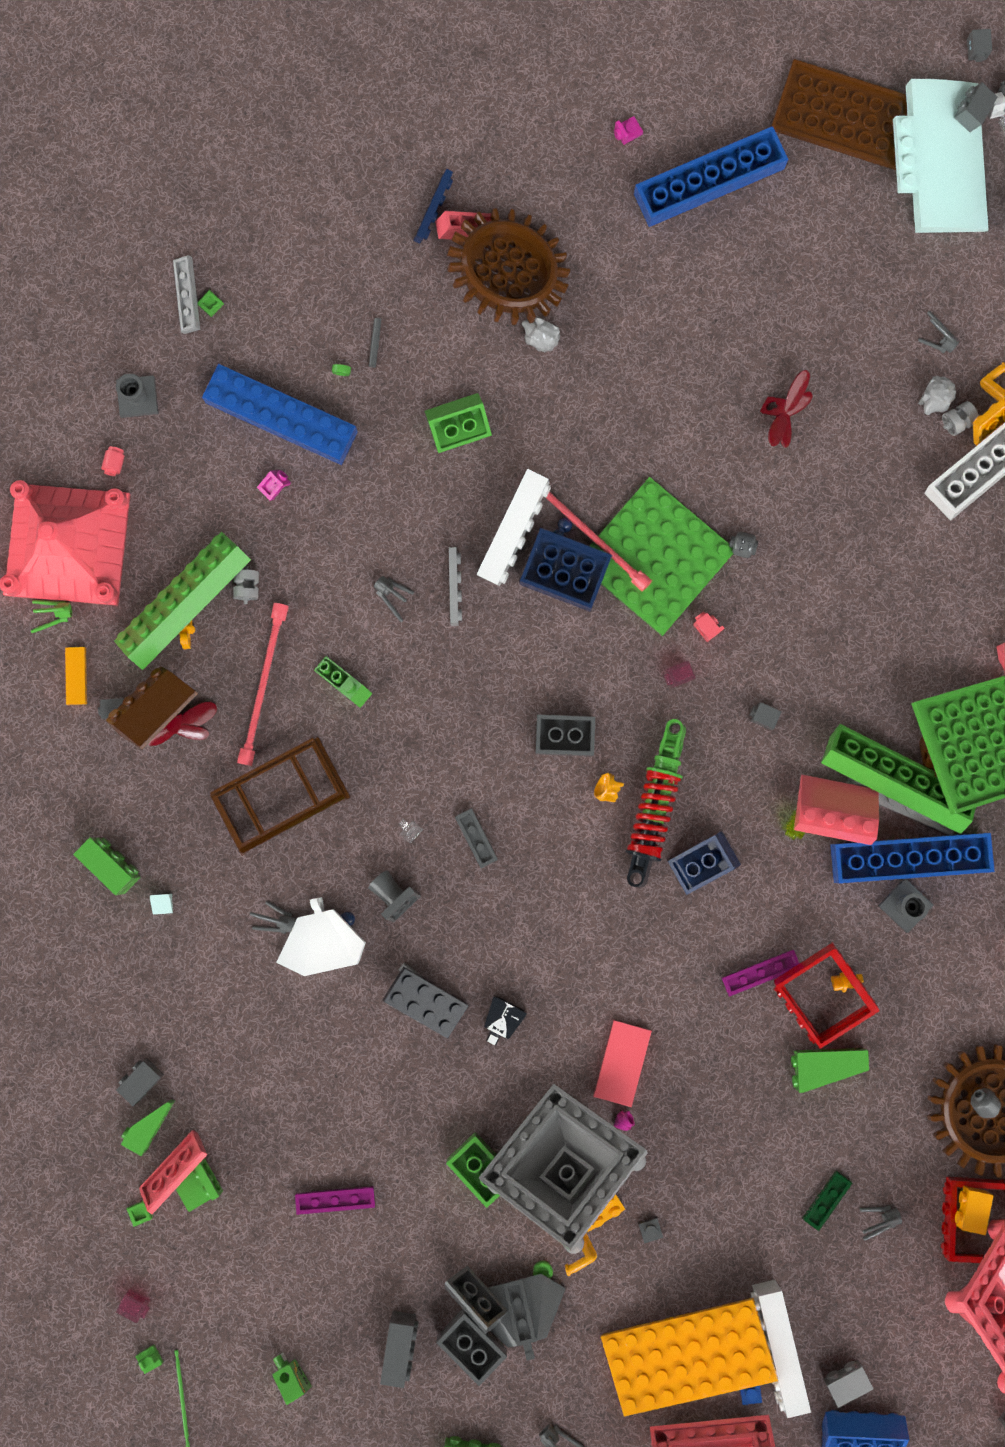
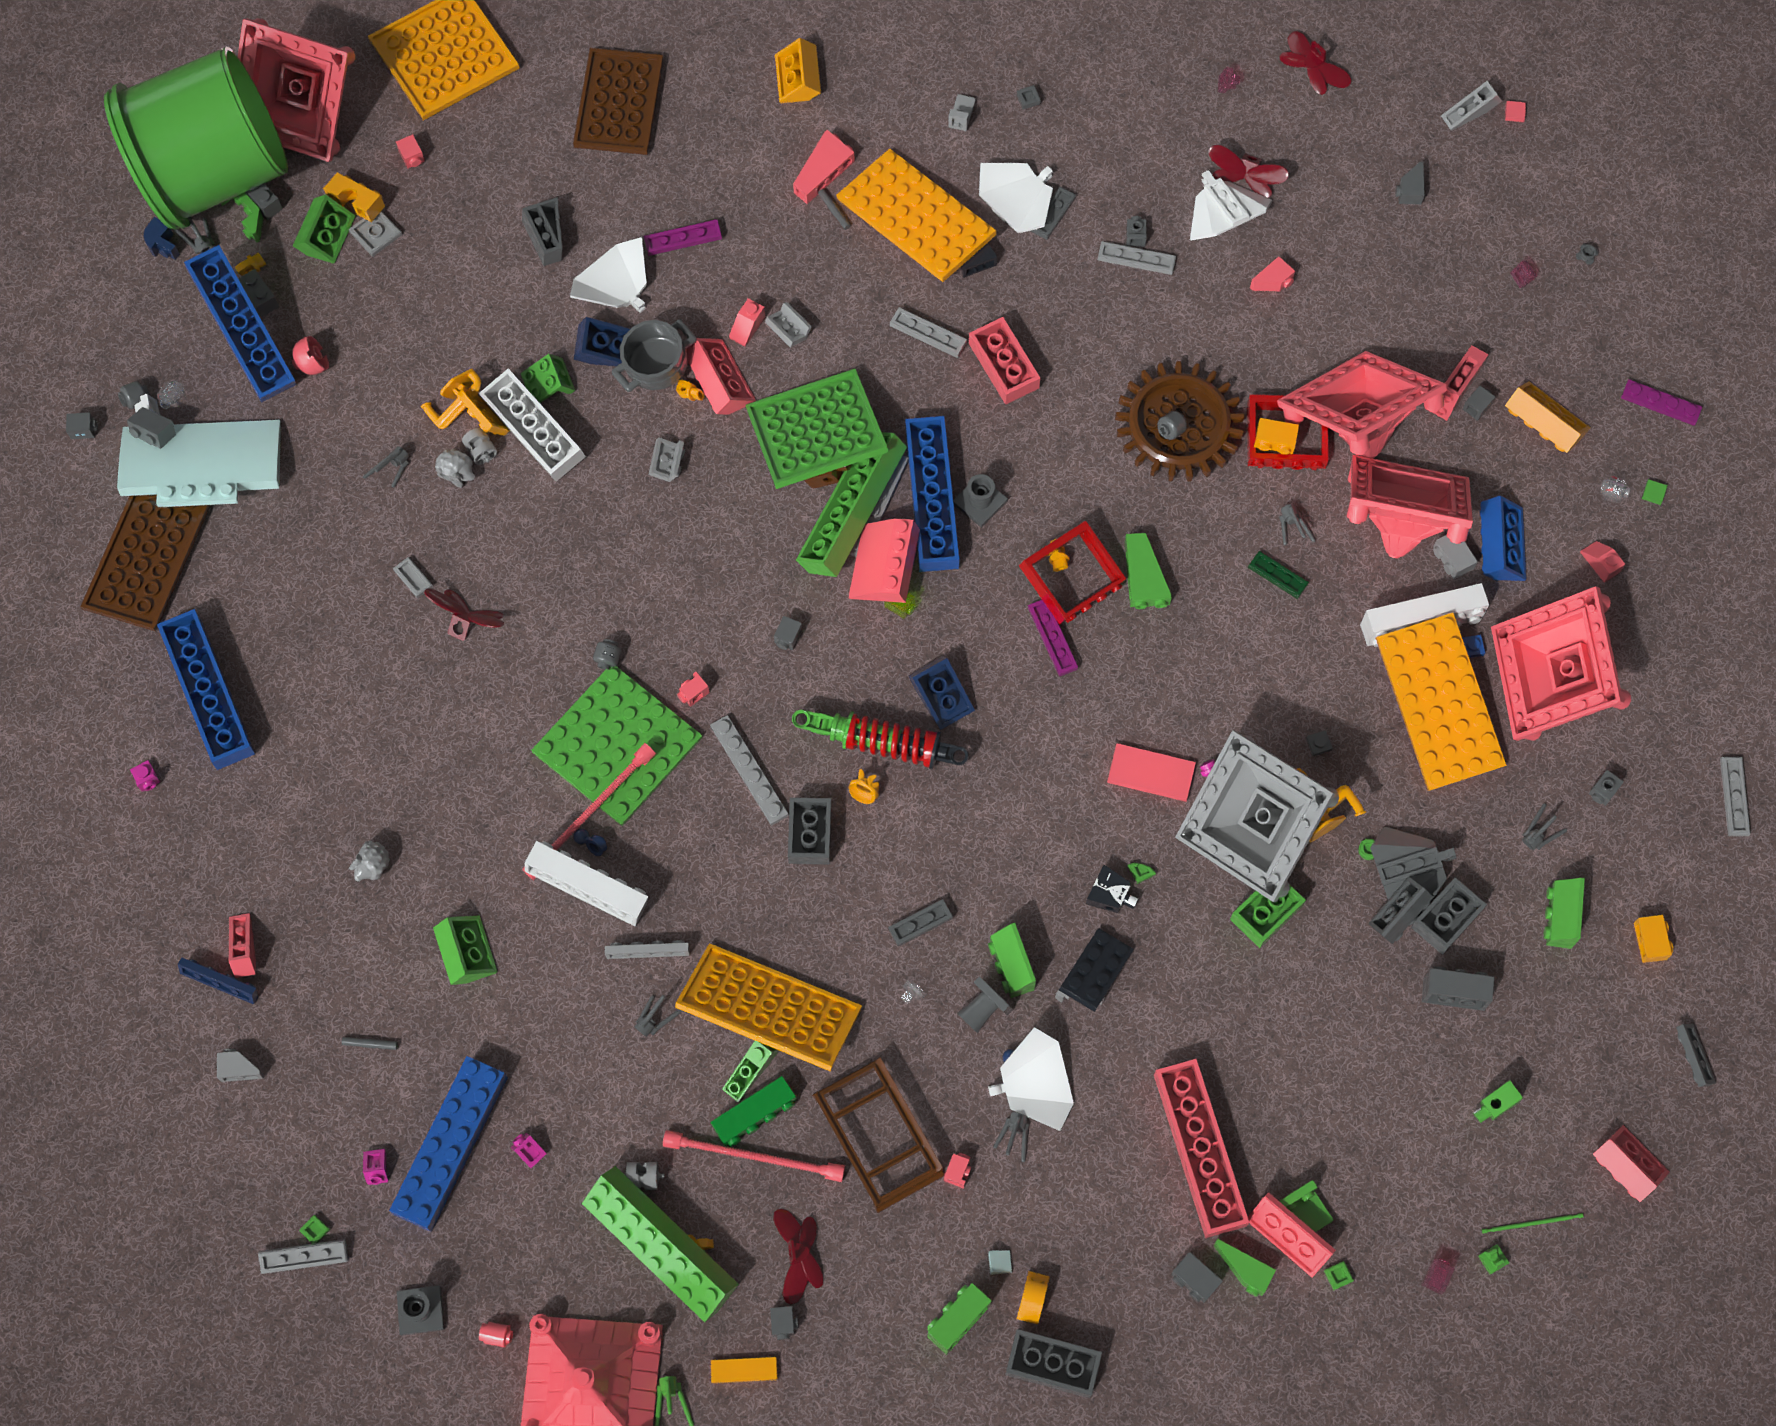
camera: 90 degrees left, 15 degrees down
reddish brown slope [105,666,198,749] -> none
magenta plate [295,1186,376,1215] -> none
bright green tile [332,364,351,376] -> none
reddish brown gear [447,208,570,325] -> none
dark blue slope [520,528,612,612] -> none
clear pink brick [664,661,695,689] -> none
none -> light grey slope [217,1049,264,1082]
none -> dark pink bracket [363,1149,388,1185]
none -> light grey tile [393,557,433,599]
none -> light grey bracket [649,438,685,482]
none -> light orange plate [675,943,862,1071]
none -> light grey plate [710,715,789,826]
none -> green brick [710,1076,796,1147]
none -> coral brick [944,1153,971,1189]
none -> bright green slope [988,923,1036,998]
none -> dark grey brick [1005,1329,1102,1398]
none -> light orange brick [1017,1271,1049,1325]
none -> bright green tile [1128,863,1156,884]
none -> coral brick [1154,1059,1249,1238]
none -> coral piece [1347,455,1473,558]

